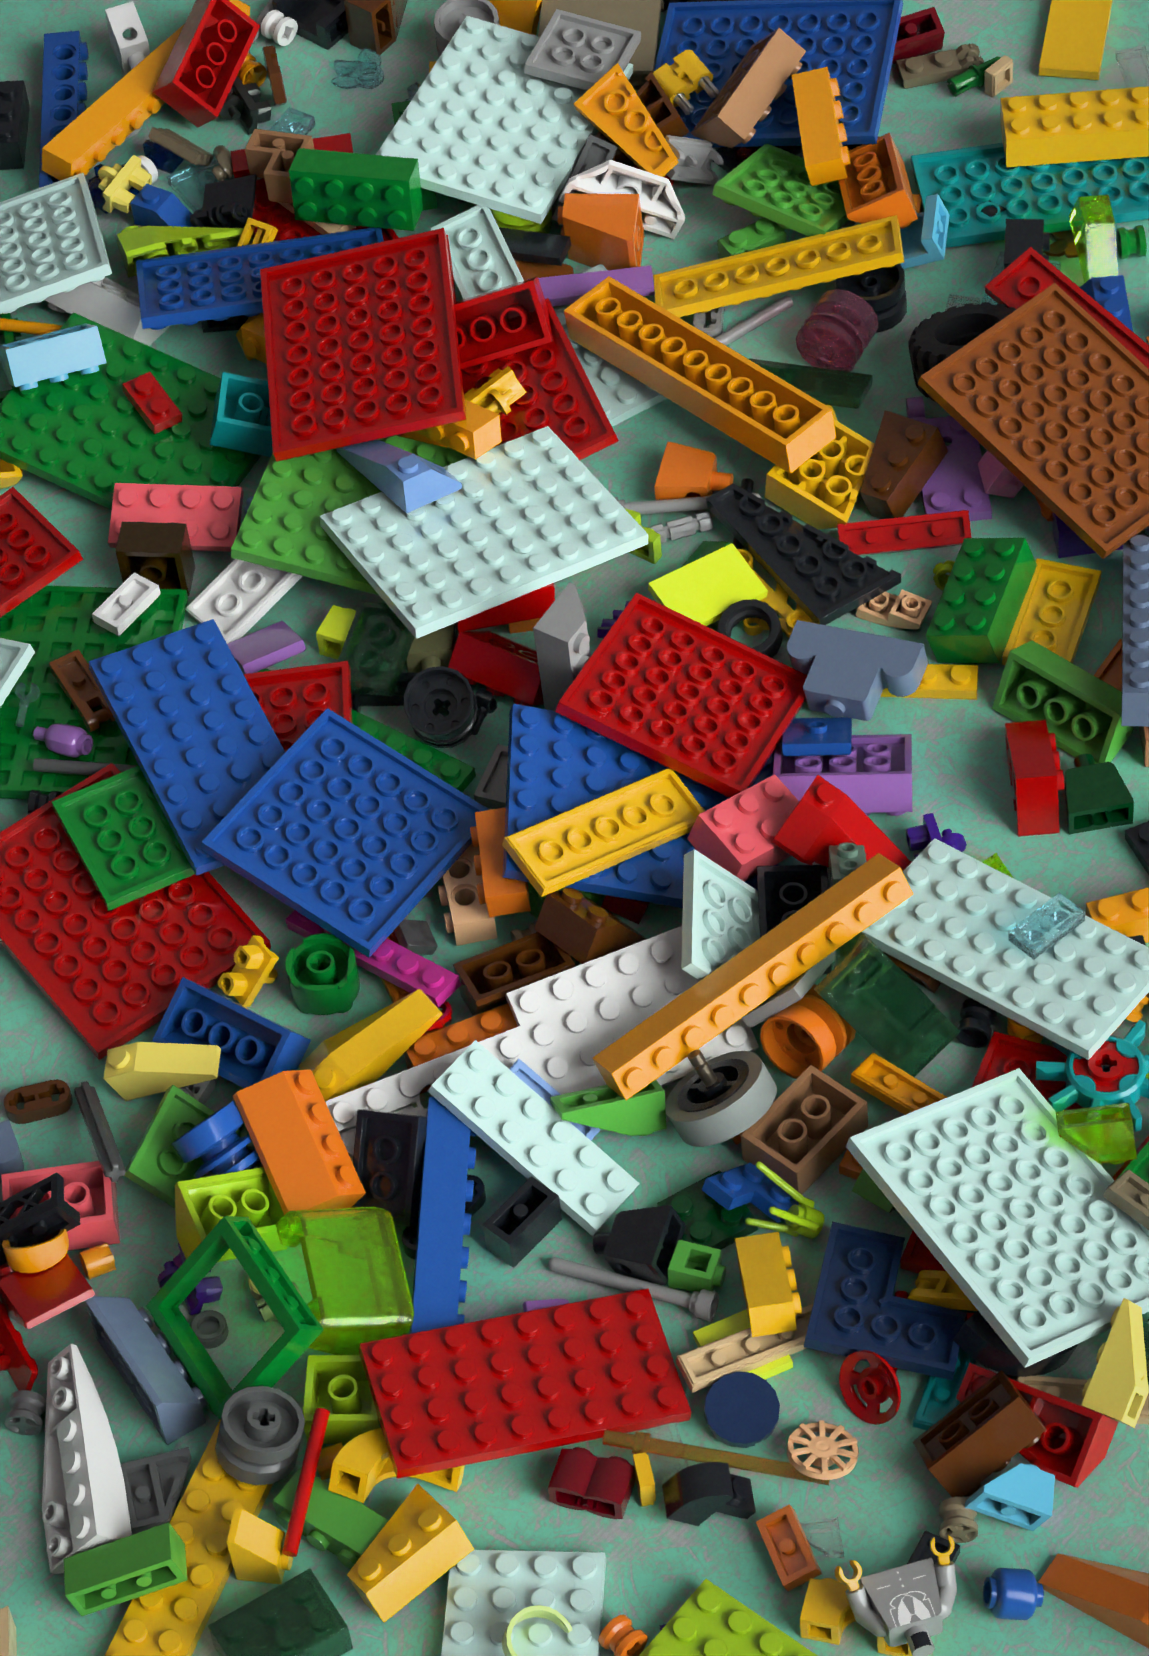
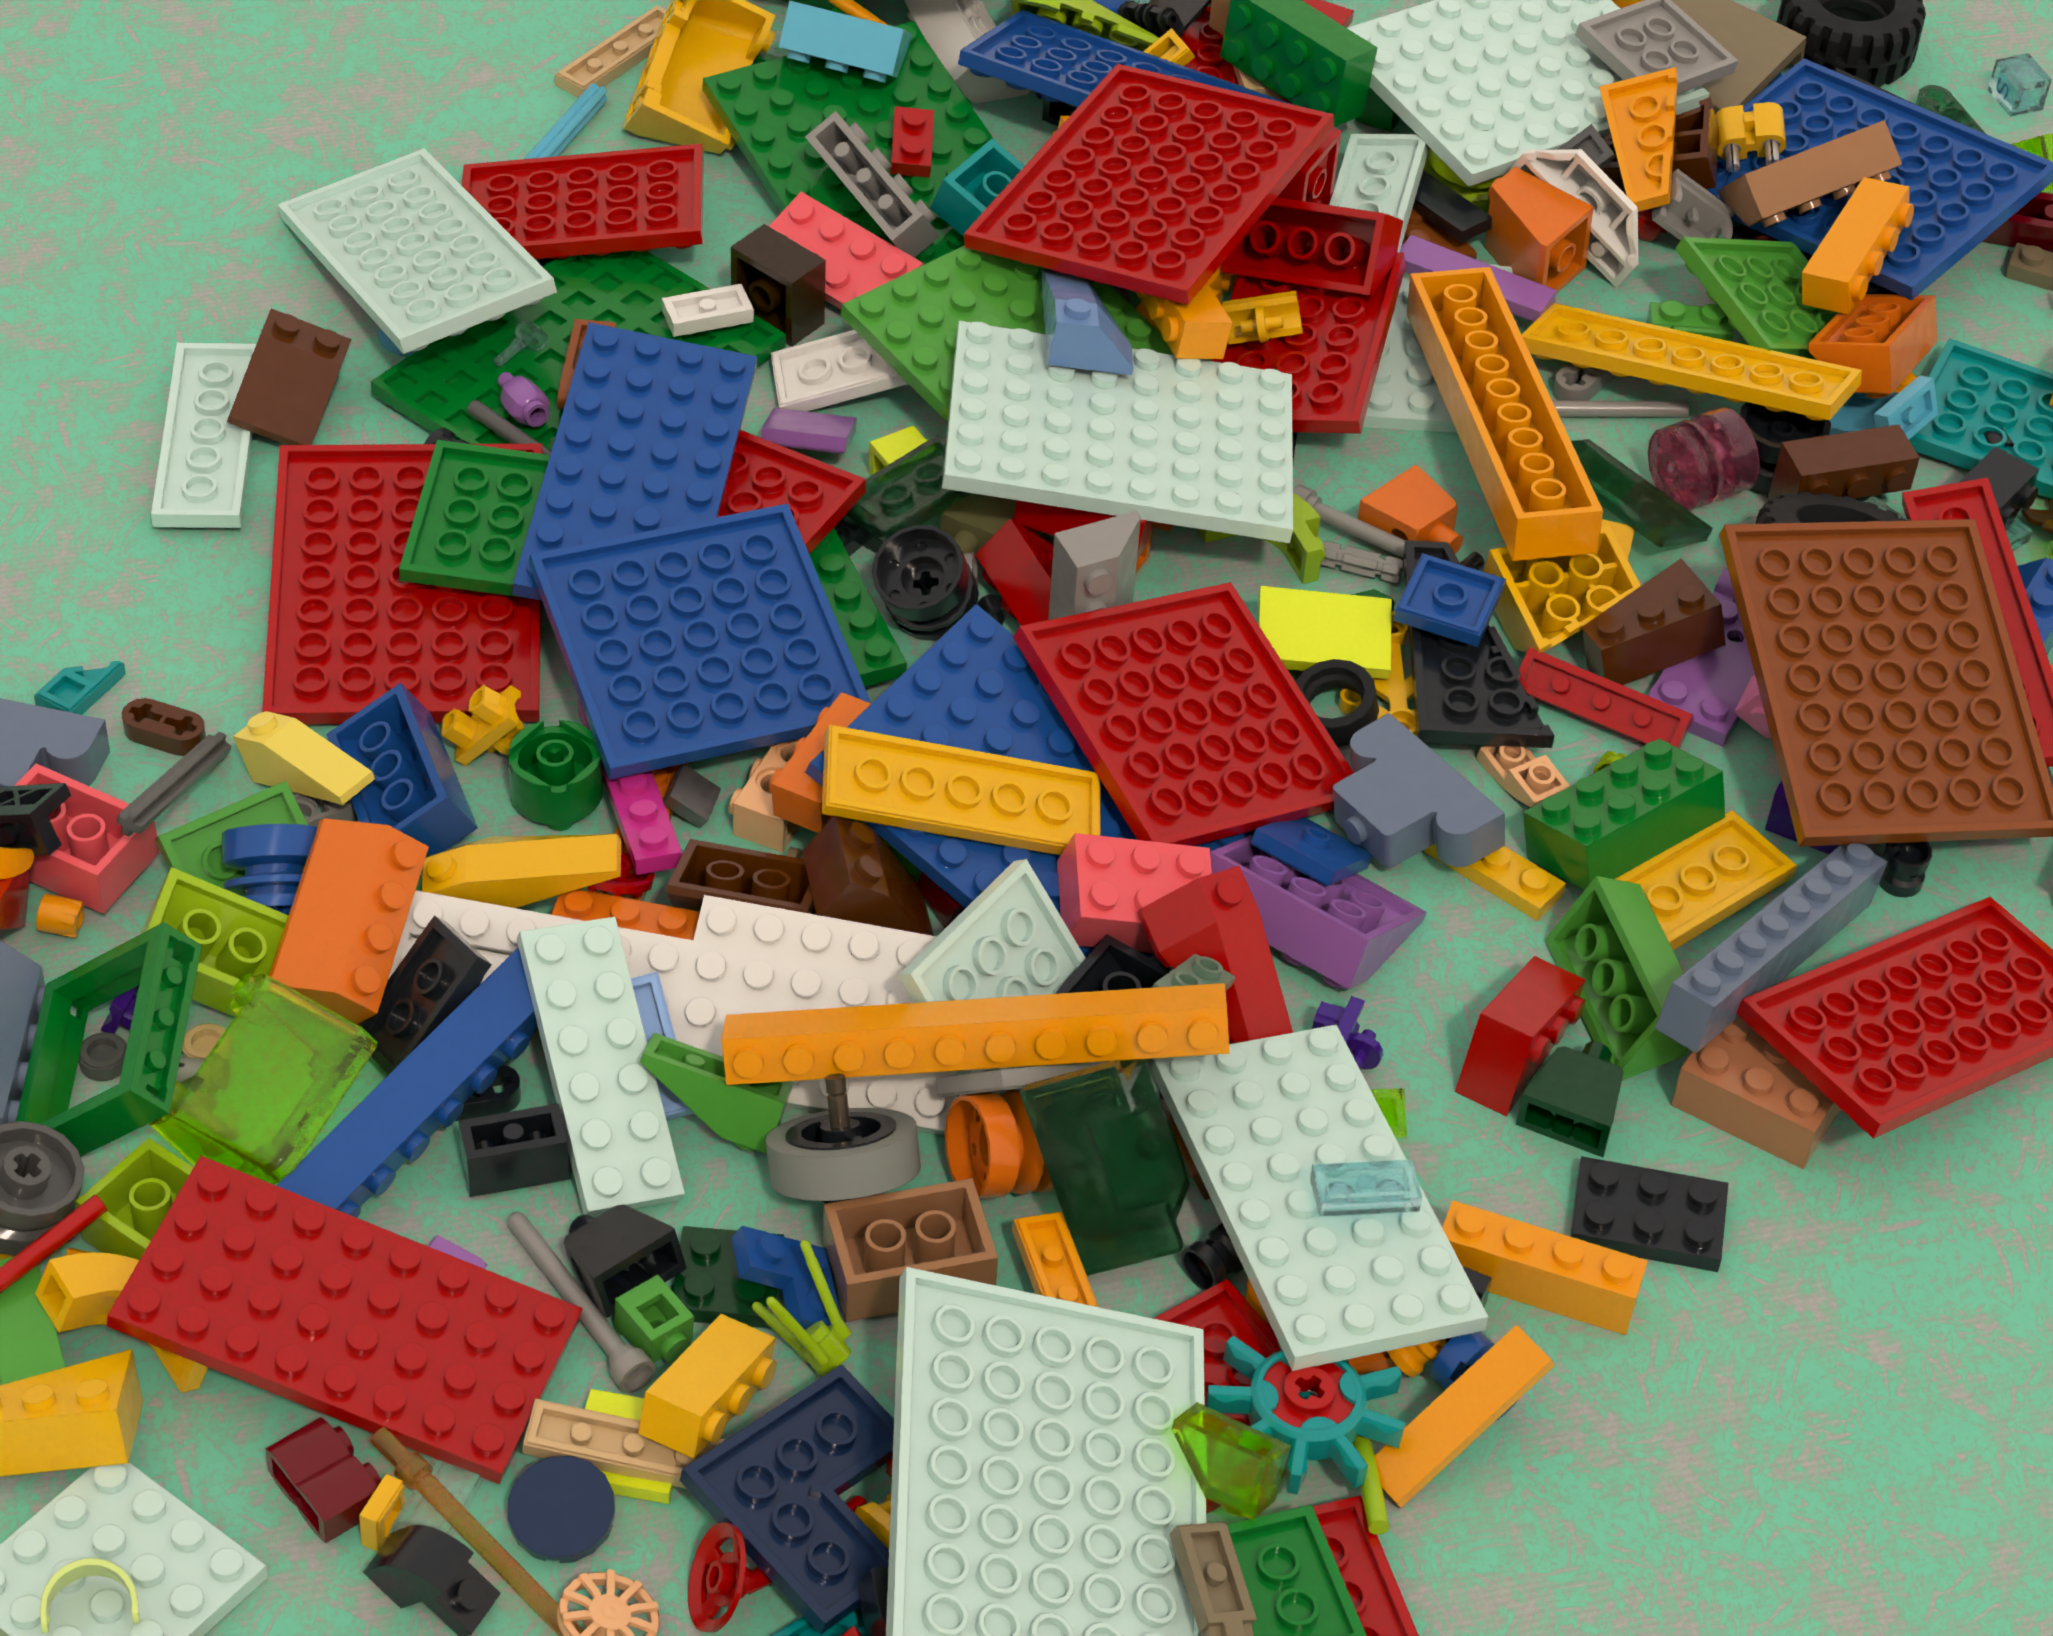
camera: 25 degrees right, 5 degrees down
none -> light grey brick [805,111,940,257]
none -> blue plate [1393,553,1506,647]
none -> reddish brown slope [1767,424,1920,502]

